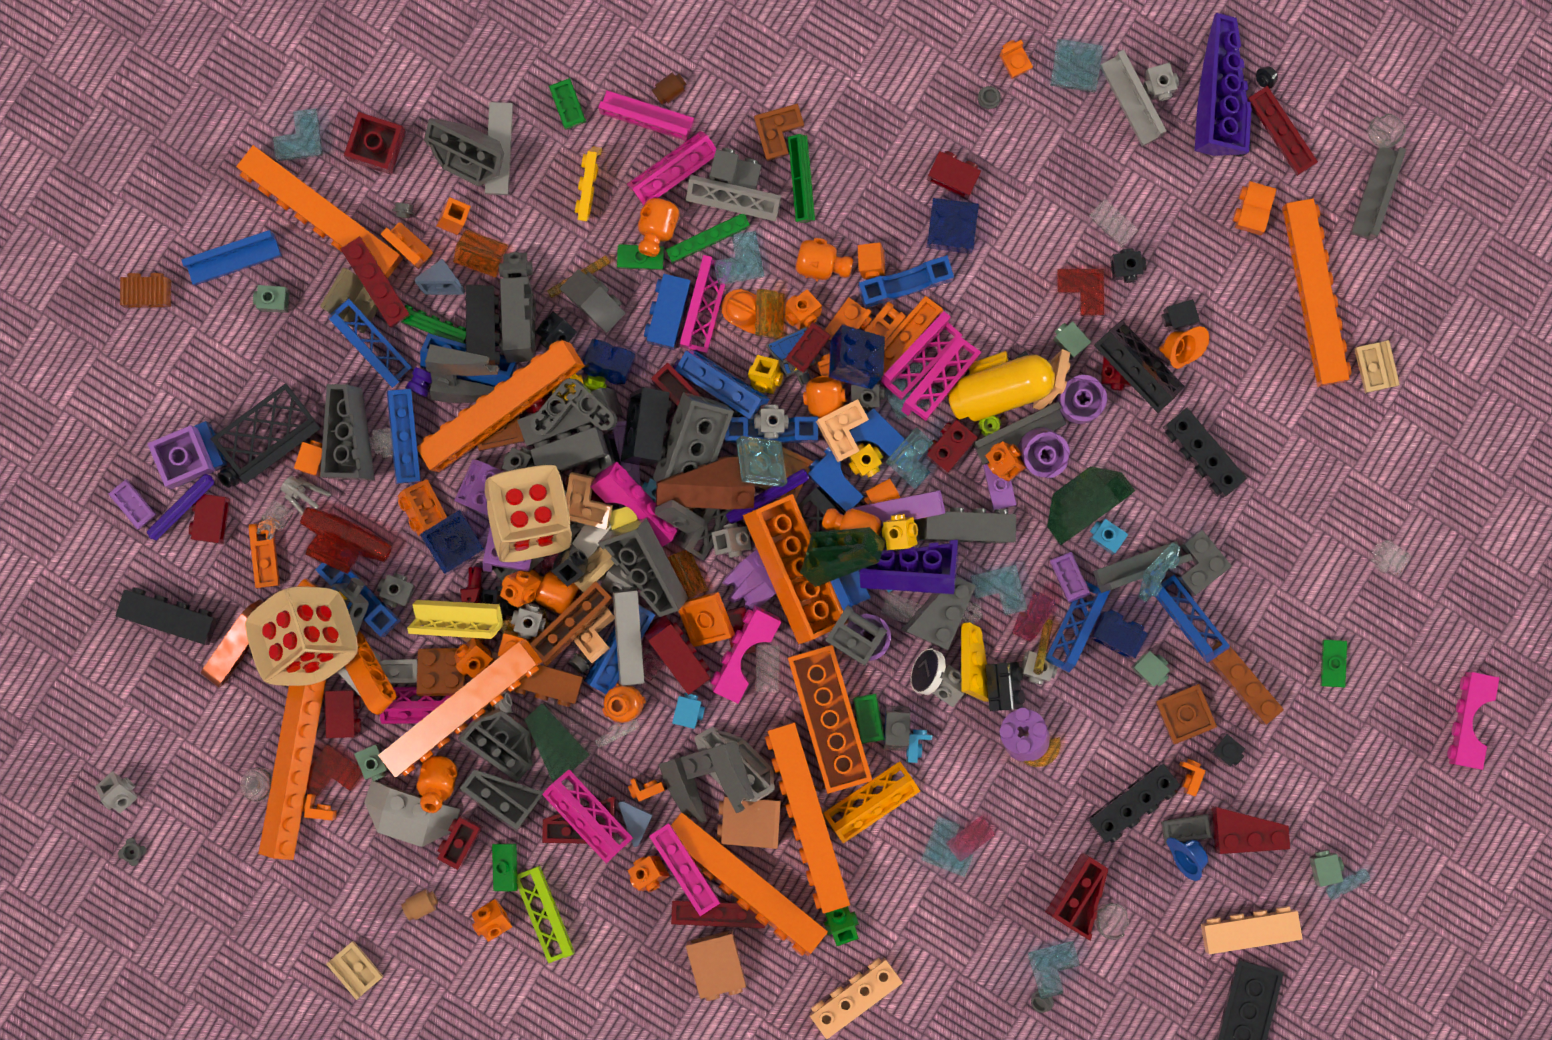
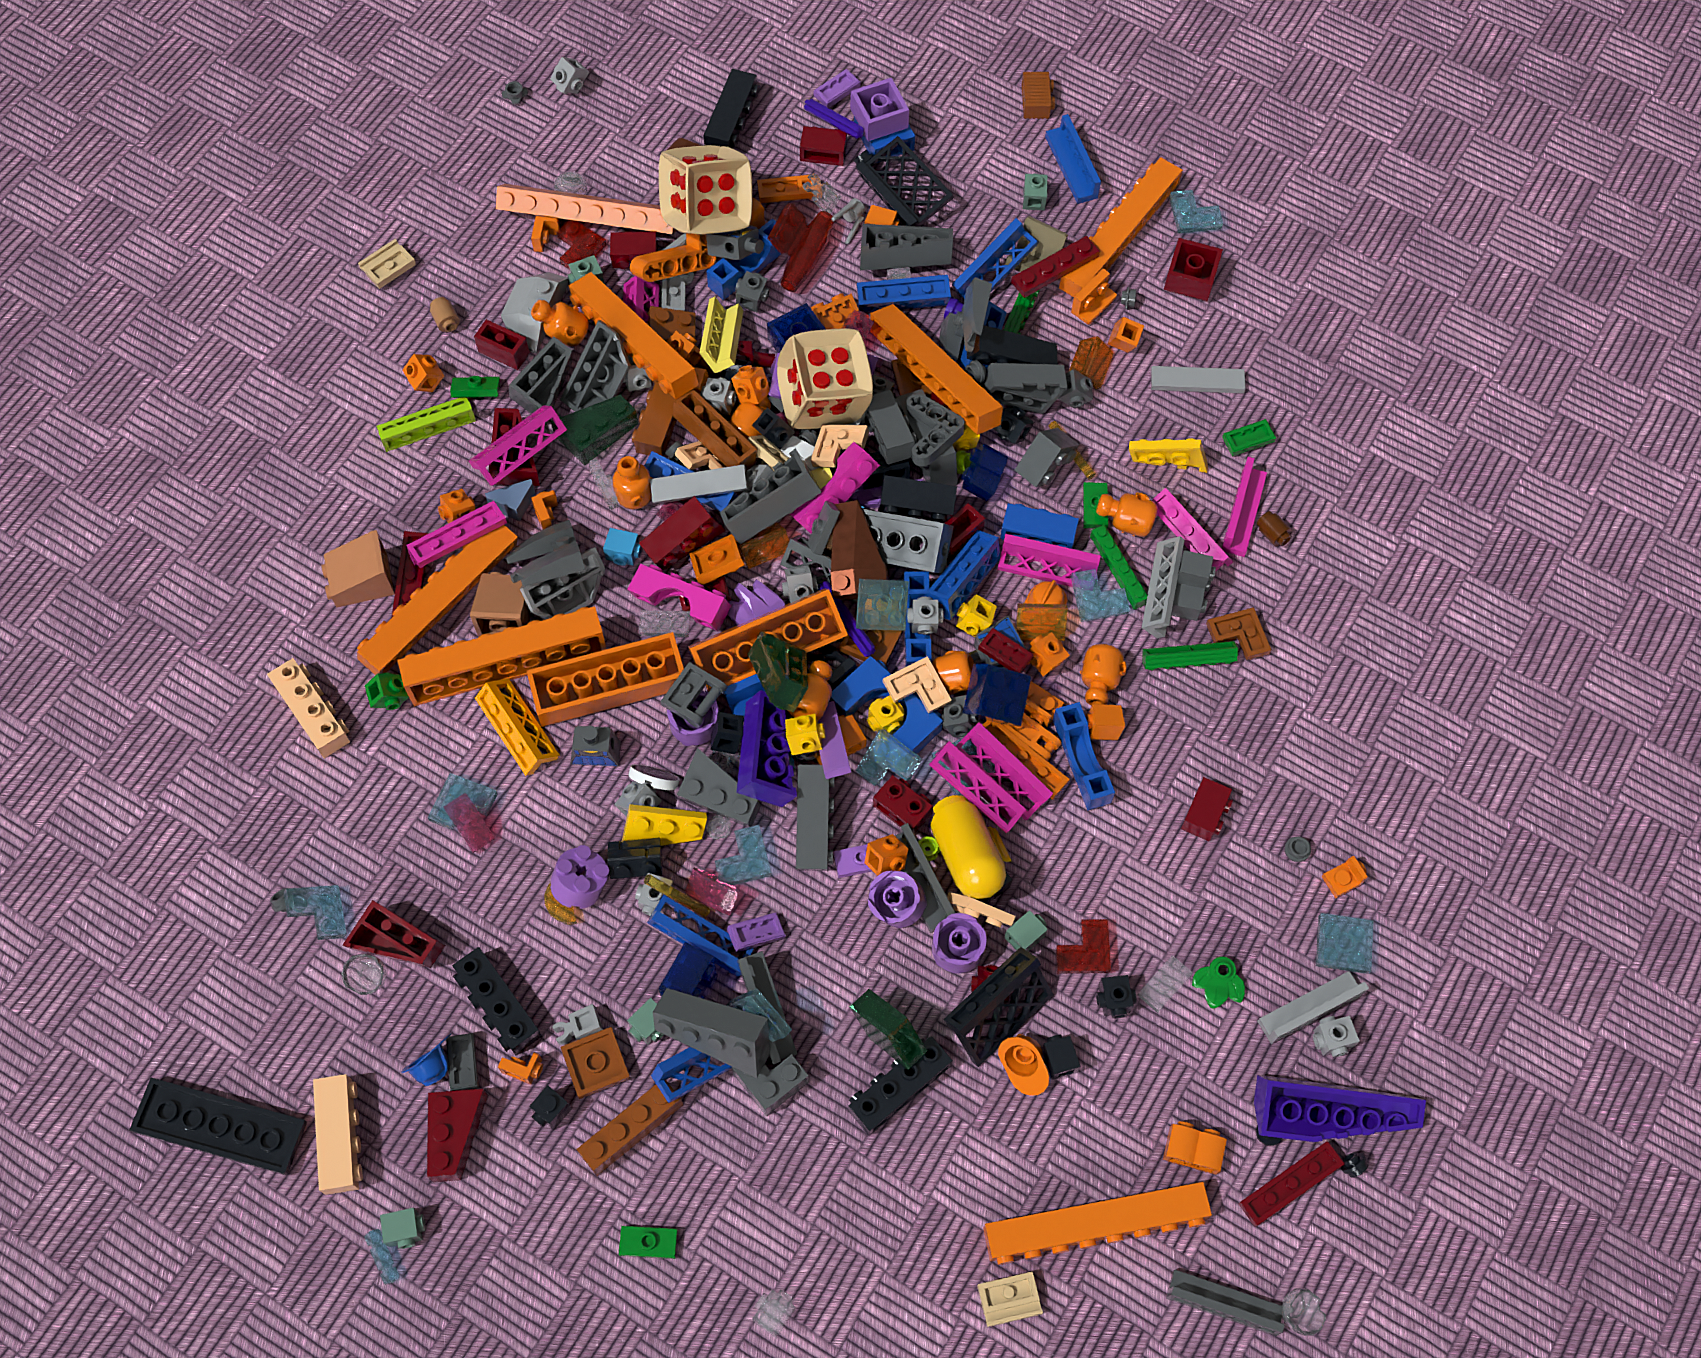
camera: 90 degrees right, 20 degrees down
sand blue slope [415,259,466,295] -> none
dark grey wedge [424,118,504,187] -> none
green plate [853,694,885,744] -> none
dark azure bracket [906,729,932,763] -> none
clear blue brick [926,198,979,254] -> none
clear green wedge [1047,466,1135,545] -> none
dark azure brick [1089,519,1128,555] -> none
none -> light grey plate [552,1004,603,1045]
none -> dark grey wedge [653,988,770,1078]
none -> black brick [710,712,743,754]
none -> clear pink brick [841,310,874,341]
none -> clear green brick [850,989,927,1069]
none -> dark grey plate [965,360,986,384]
none -> green plate [1192,957,1245,1009]

